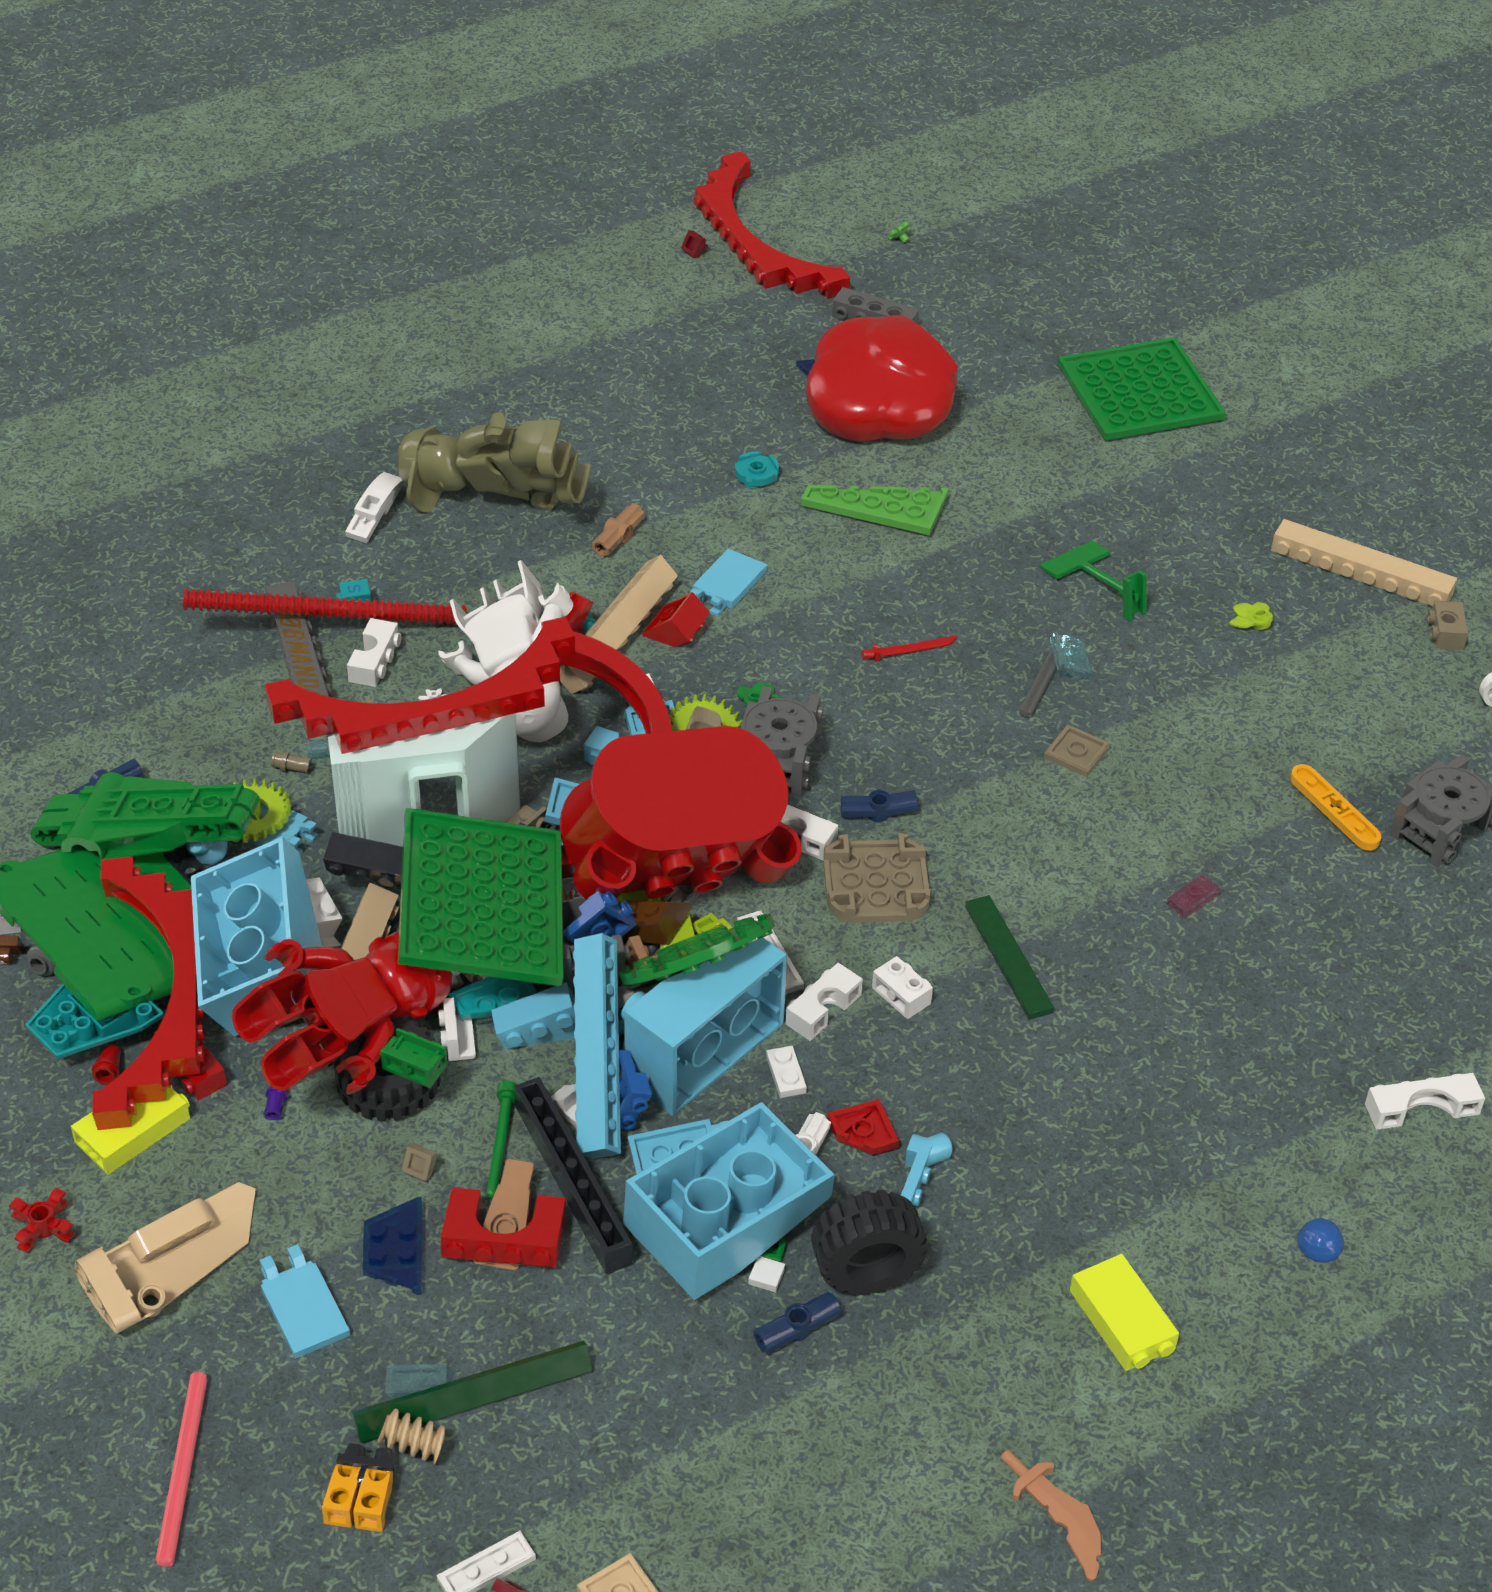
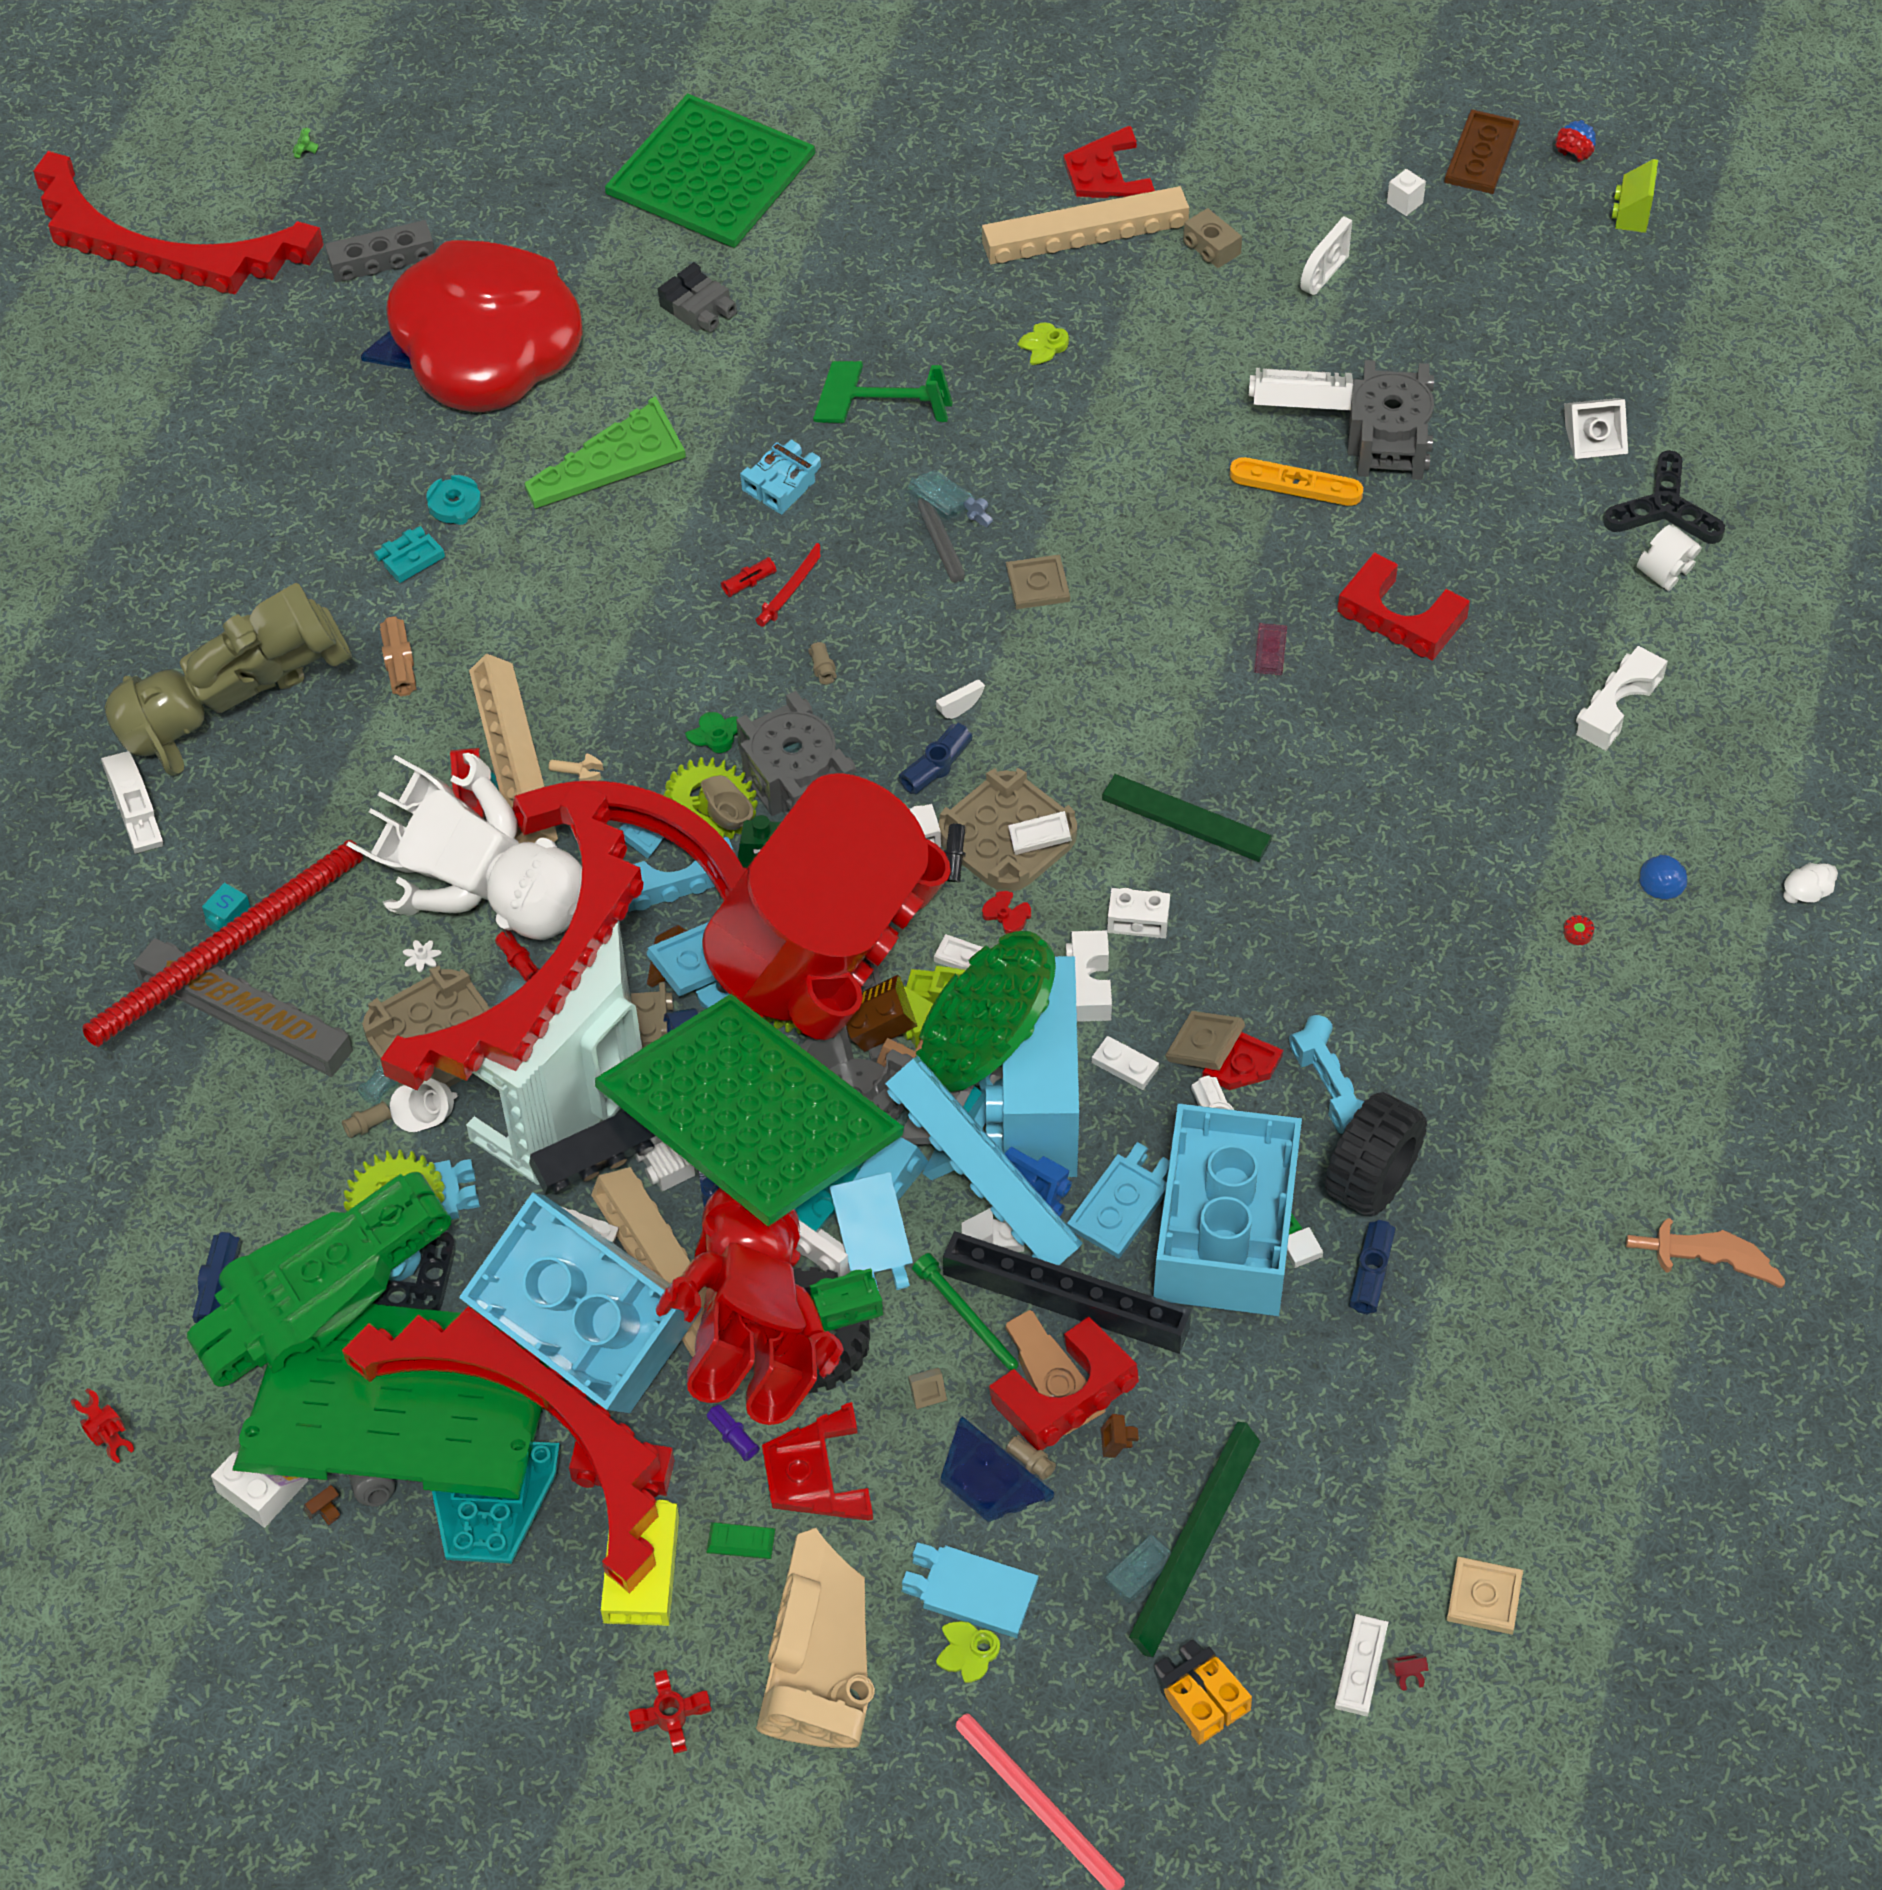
camera: 40 degrees left, 10 degrees up
red cone [92,1044,121,1084] -> none
white arch [347,618,401,687] -> none
tan piece [377,1408,445,1465] -> none
blue plate [563,891,637,943] -> none
red slope [642,592,710,647] -> none
dark red tile [681,230,708,258] -> none
medium azure tile [690,549,767,617] -> none
neon yellow brick [1070,1254,1179,1371] -> none
none -> teal plate [373,526,445,583]
none -> white piece [390,1078,458,1132]
none -> tan bar [548,754,603,781]
none -> dark grey hips [657,262,737,332]
none -> green tile [706,1522,776,1559]
none -> red pin [721,557,777,598]
none -> medium azure hips [740,439,821,515]
none -> red wing [762,1402,873,1521]
none -> dark tan pin [808,642,837,684]
none -> medium azure tile [829,1172,913,1291]
none -> white tile [936,680,985,719]
none -> lime plate [936,1621,1000,1683]
none -> black axle [943,823,966,882]
none -> sand blue piece [964,497,993,527]
none -> red piece [982,891,1031,934]
none -> dark tan pin [1006,1435,1056,1480]
none -> white tile [1008,811,1072,855]
none -> red wing [1063,126,1155,198]
none -> reddish brown tile [1101,1414,1139,1458]
none -> dark tan tile [1165,1011,1245,1070]
none -> white door [1249,368,1353,410]
none -> red arch [1337,552,1470,661]
none -> red tile [1563,915,1594,945]
none -> white arm [1784,862,1838,903]

